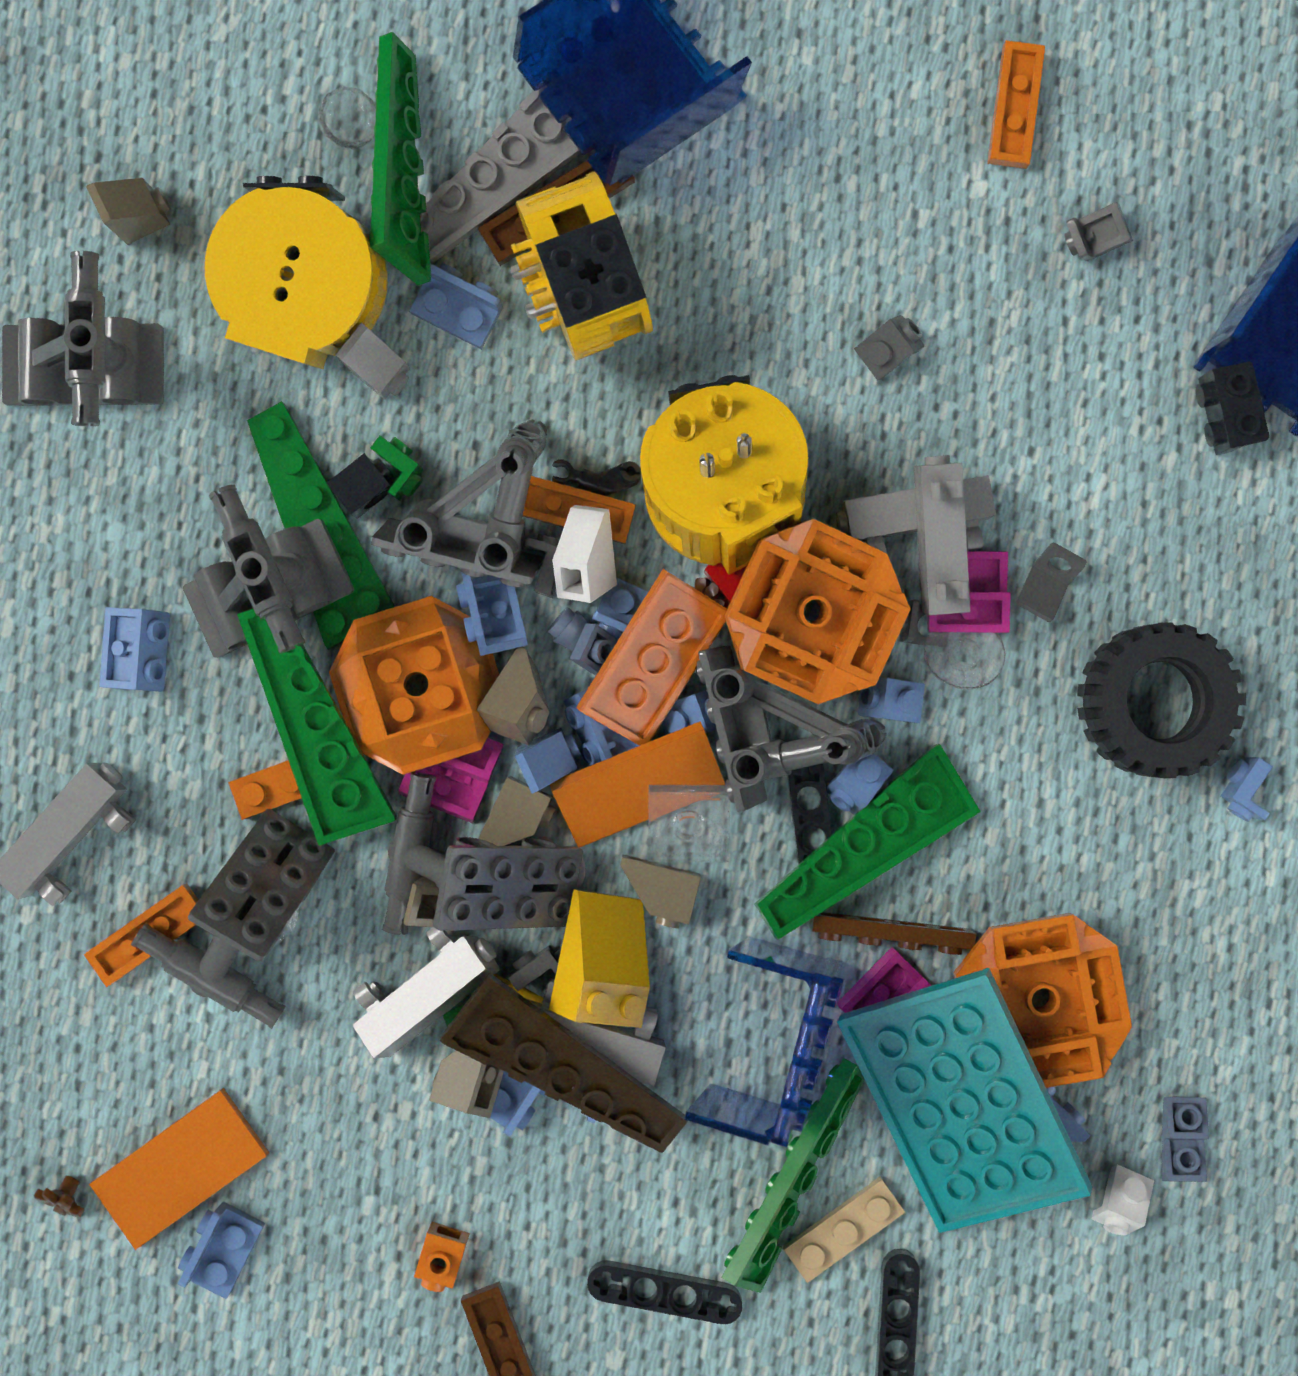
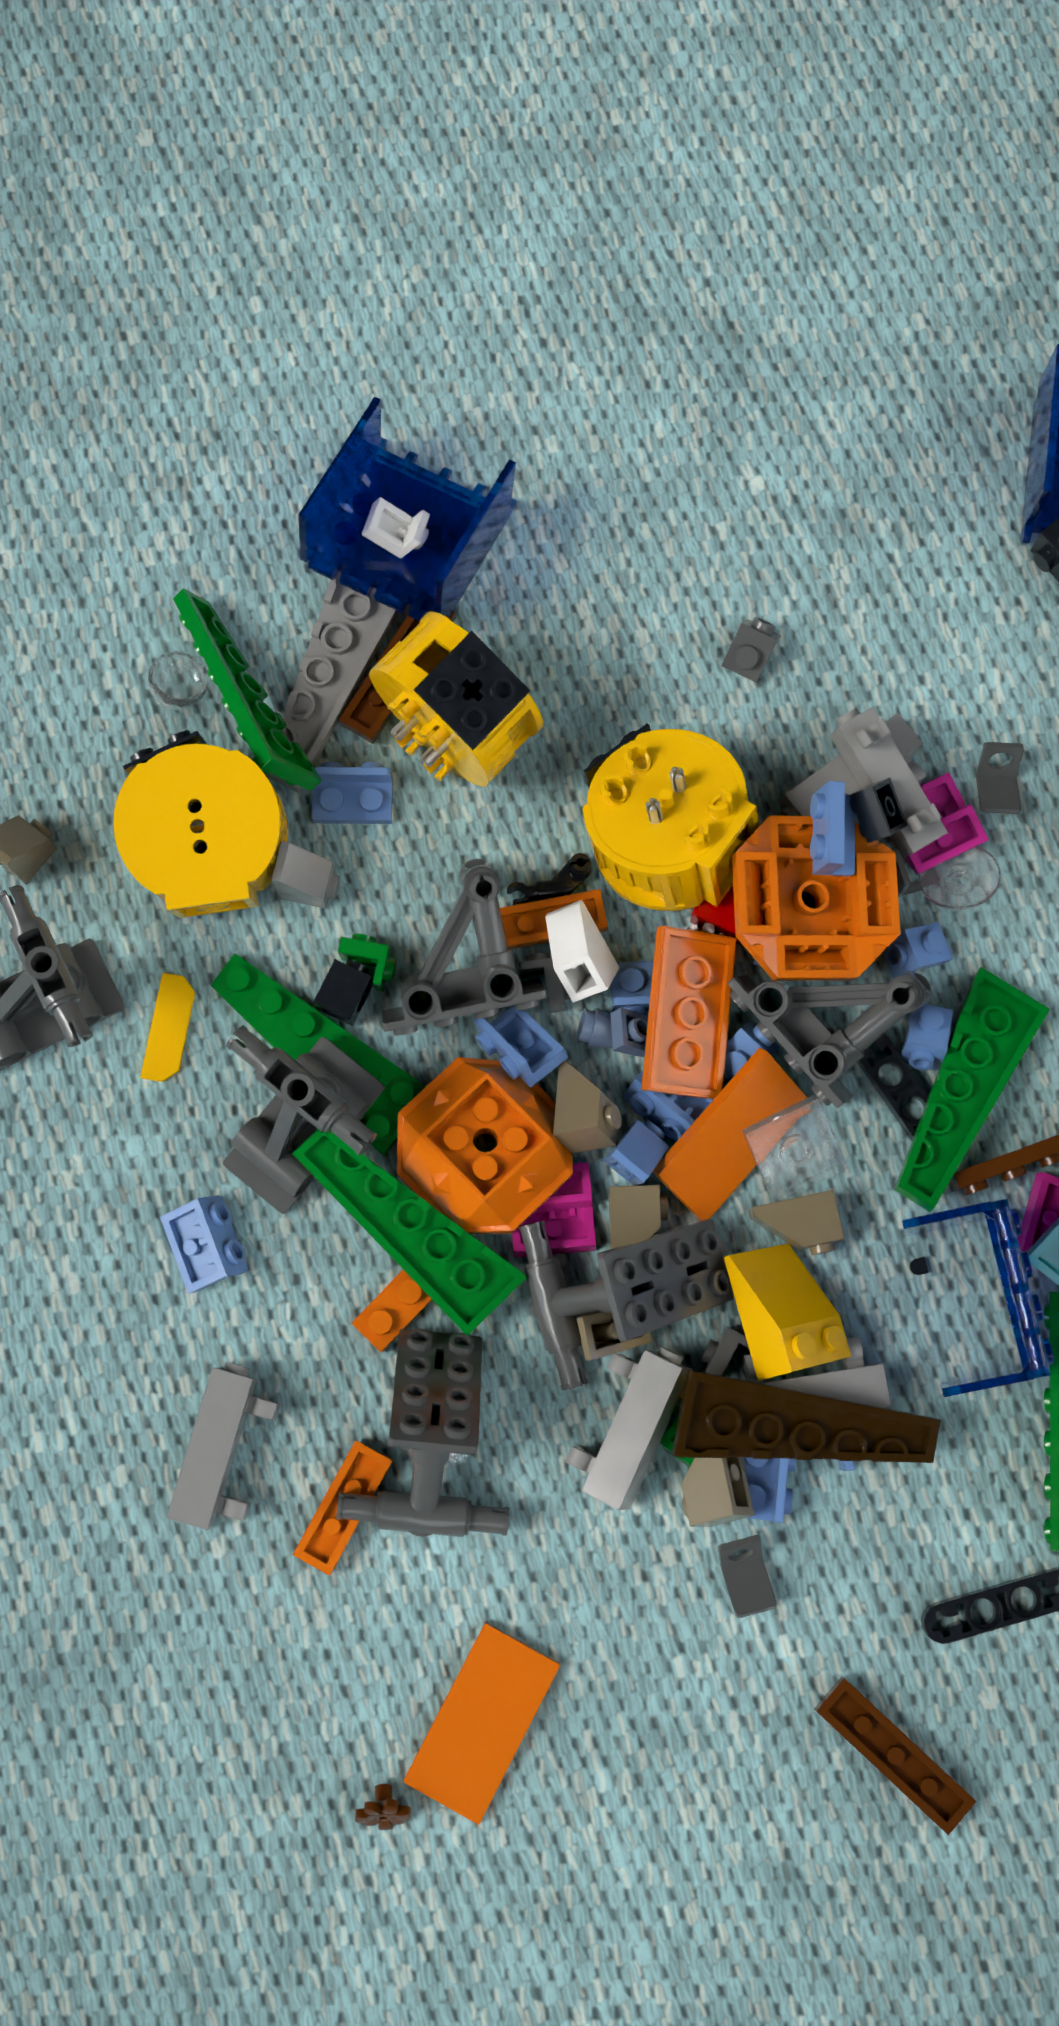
camera: 30 degrees left, 10 degrees down
medium blue bracket [178,1202,265,1299] -> none
orange brick [414,1222,470,1292] -> none
orange plate [987,40,1046,169] -> none
dark grey bracket [1064,202,1133,261] -> none
none -> yellow piece [140,973,196,1082]
none -> white bracket [361,497,430,559]
none -> dark grey bracket [718,1535,777,1618]
none -> medium blue bracket [810,781,855,877]
none -> black piece [849,777,908,843]
none -> black piece [909,1257,929,1275]

